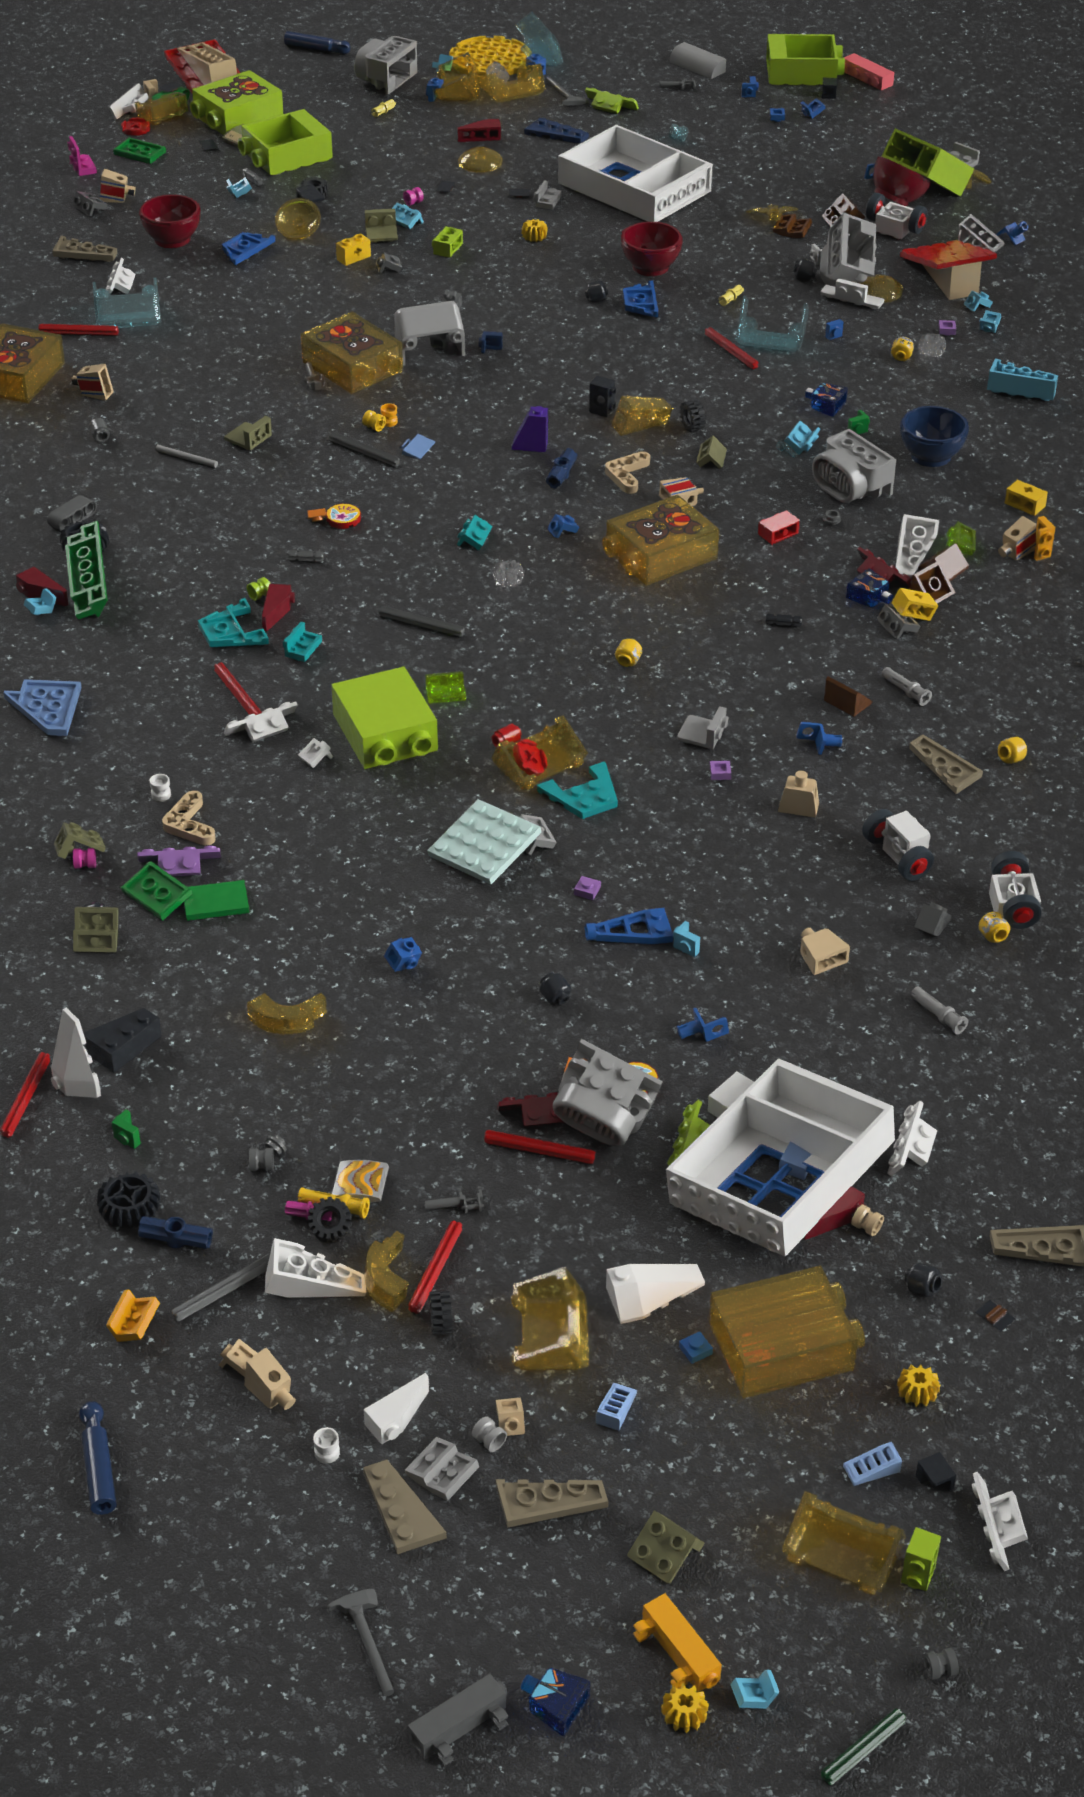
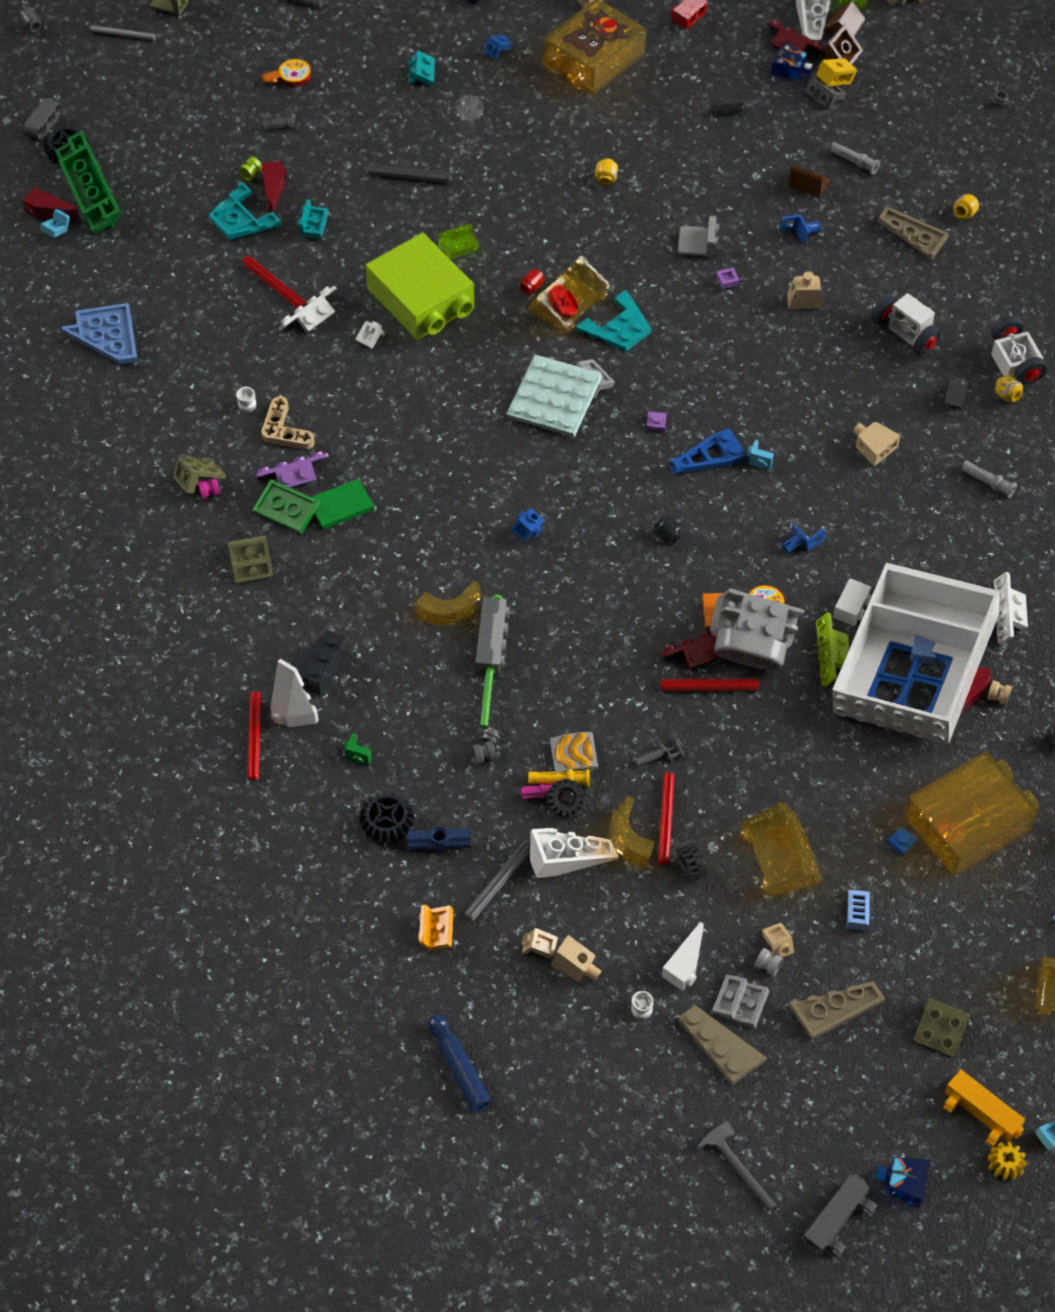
camera: 15 degrees left, 15 degrees up
white wedge [606,1264,705,1324] -> none
none -> piece [476,594,510,729]

